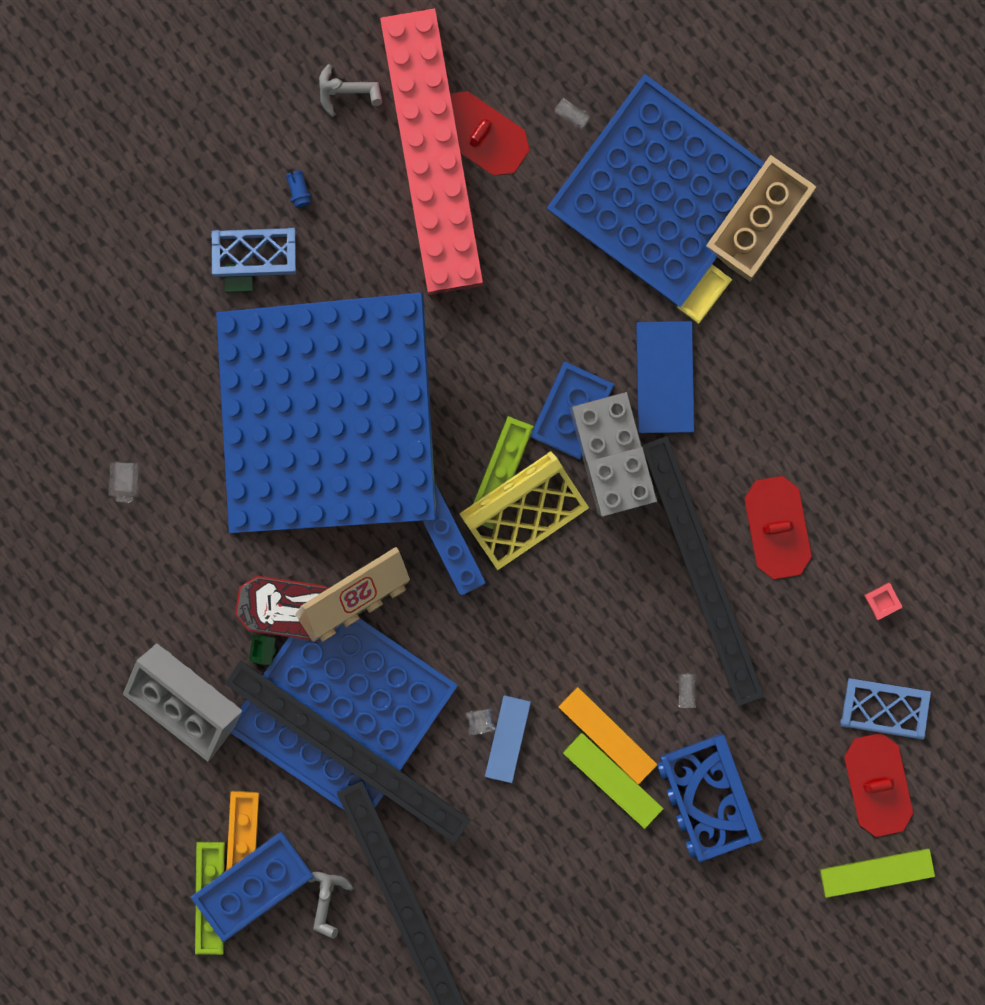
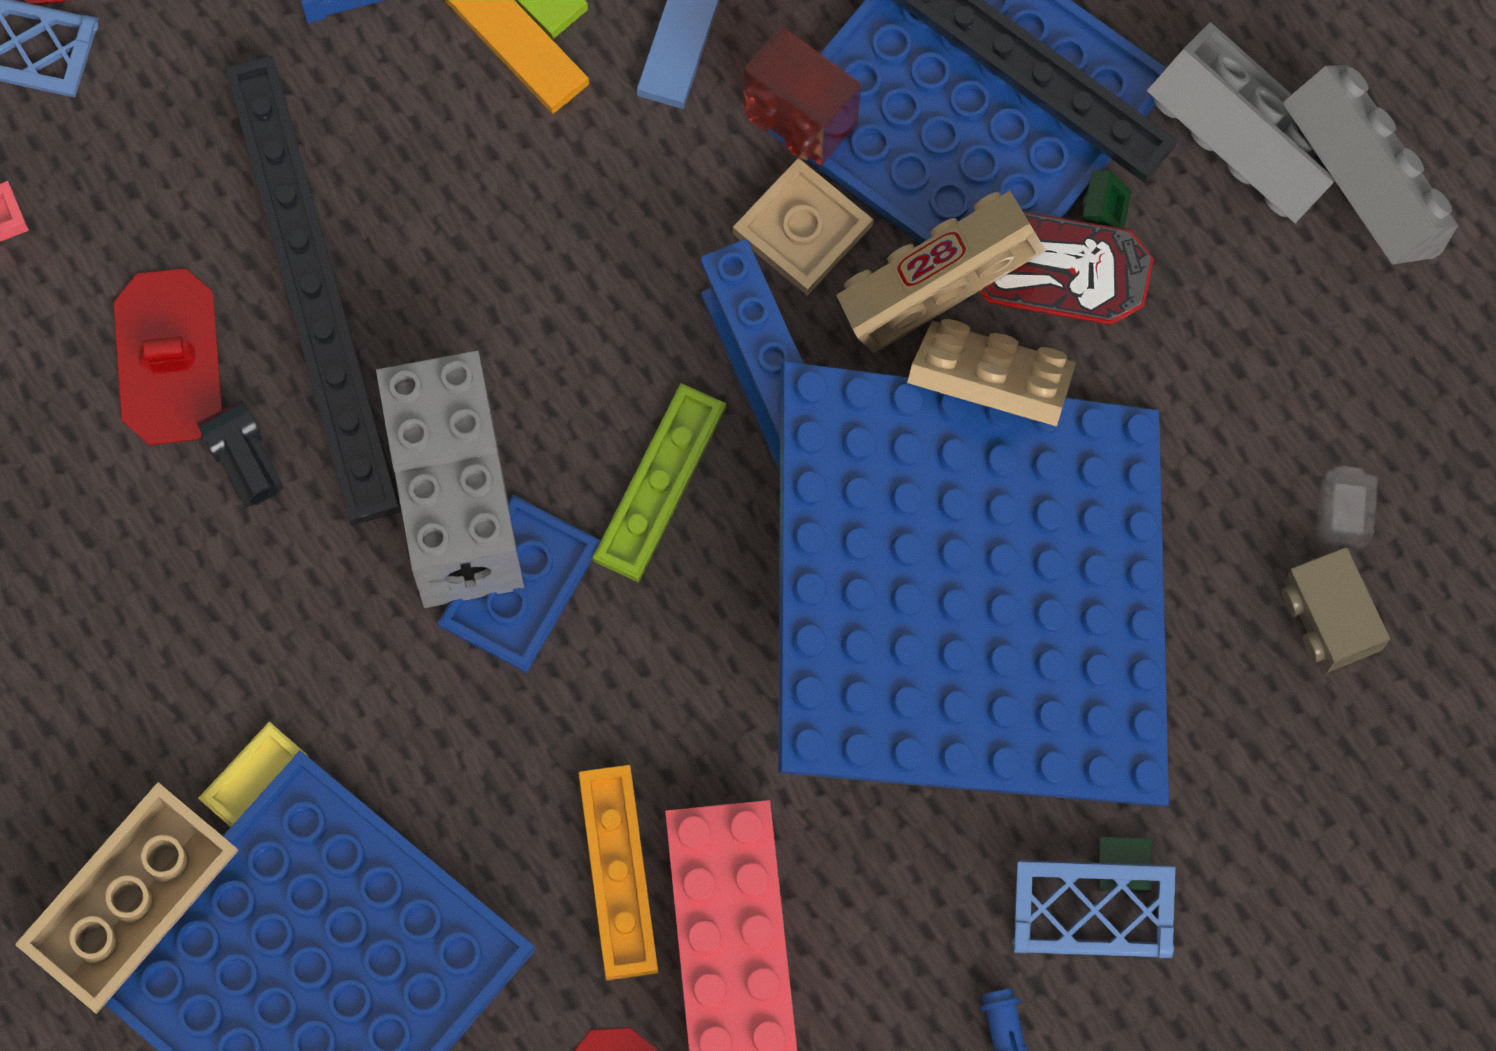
camera: 170 degrees left, 15 degrees down
light yellow fence [459,451,589,570] -> none
clear wheel [465,708,496,735] -> none
blue tile [636,321,694,433] -> none
clear pin [676,673,698,708] -> none
none -> black piece [197,400,284,508]
none -> light orange plate [579,765,658,981]
none -> tan plate [733,158,873,296]
none -> clear red brick [744,26,861,166]
none -> tan plate [907,319,1076,426]
none -> dark tan brick [1281,547,1390,673]
none -> light grey slope [1282,65,1458,265]

